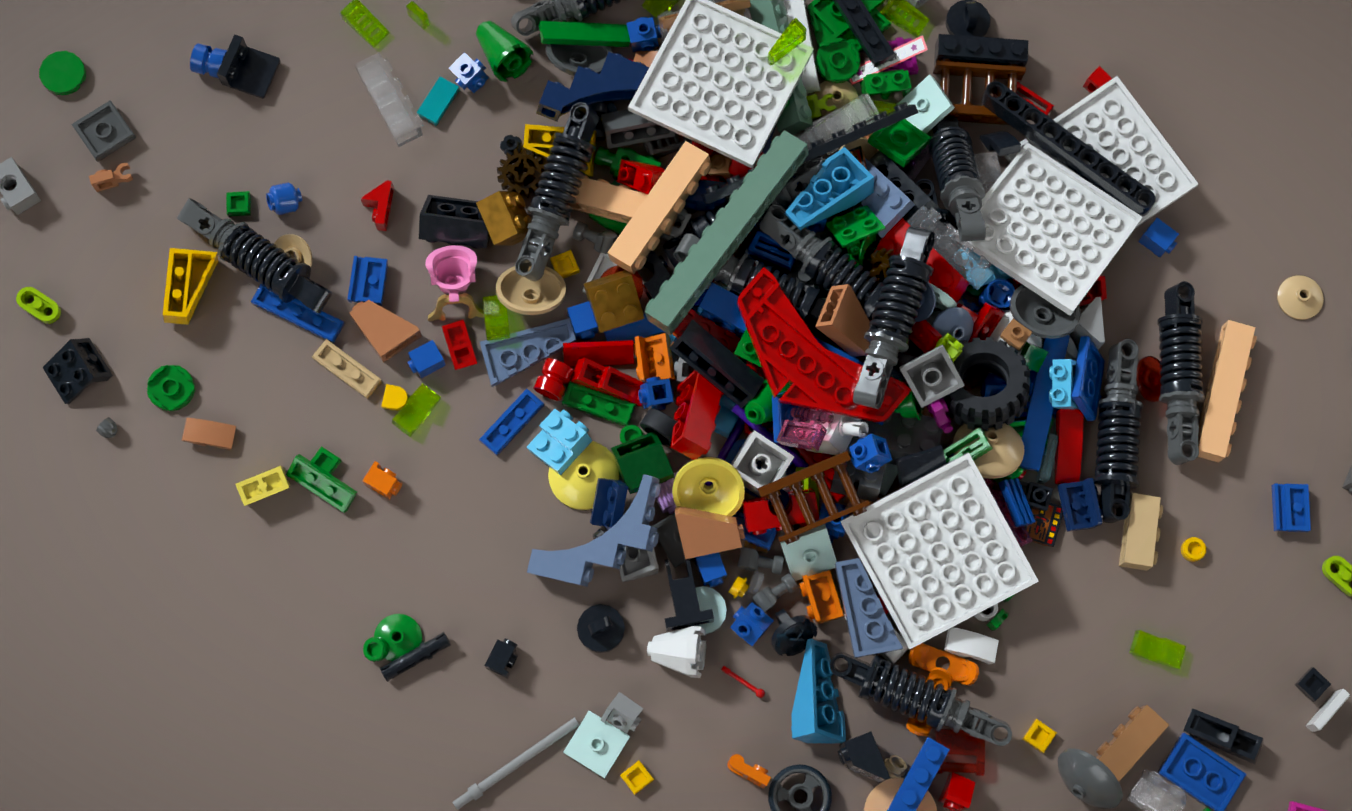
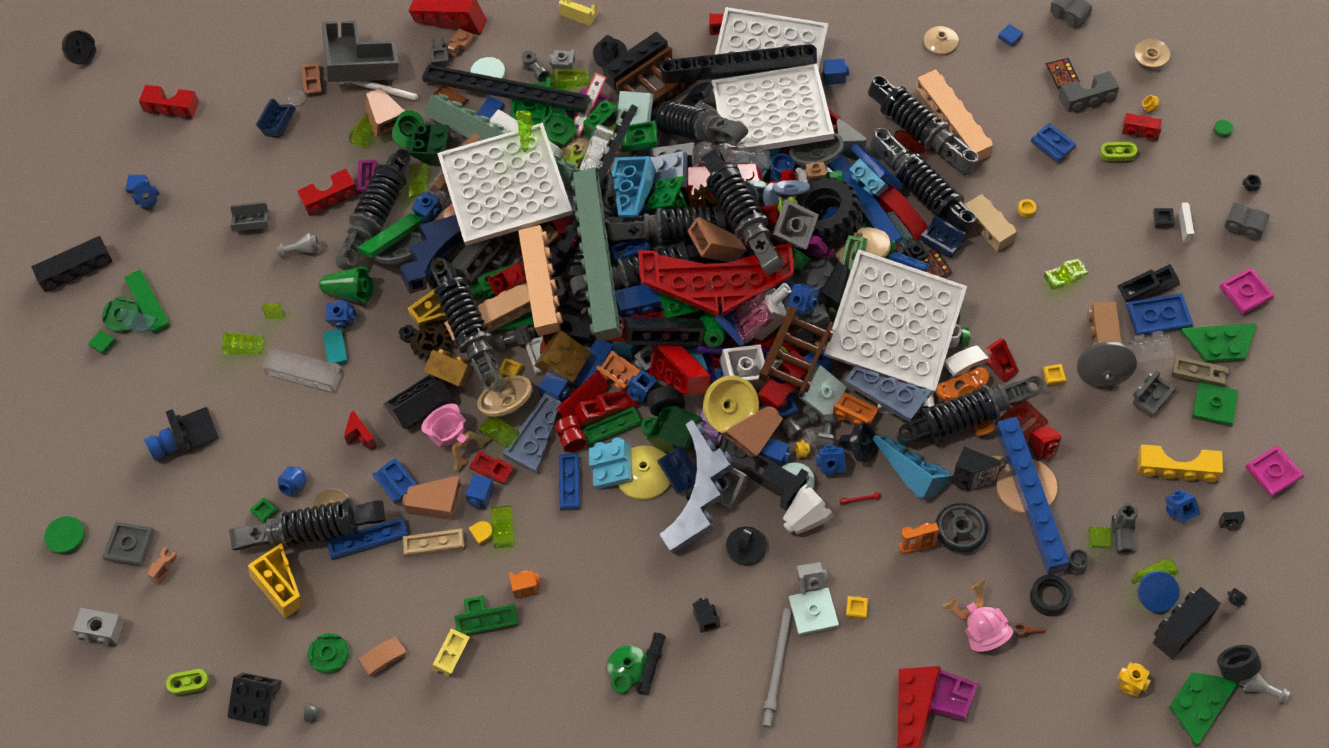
camera: 35 degrees left, 15 degrees down
none -> sand blue dish [772,180,810,199]
none -> red slope [986,338,1019,381]

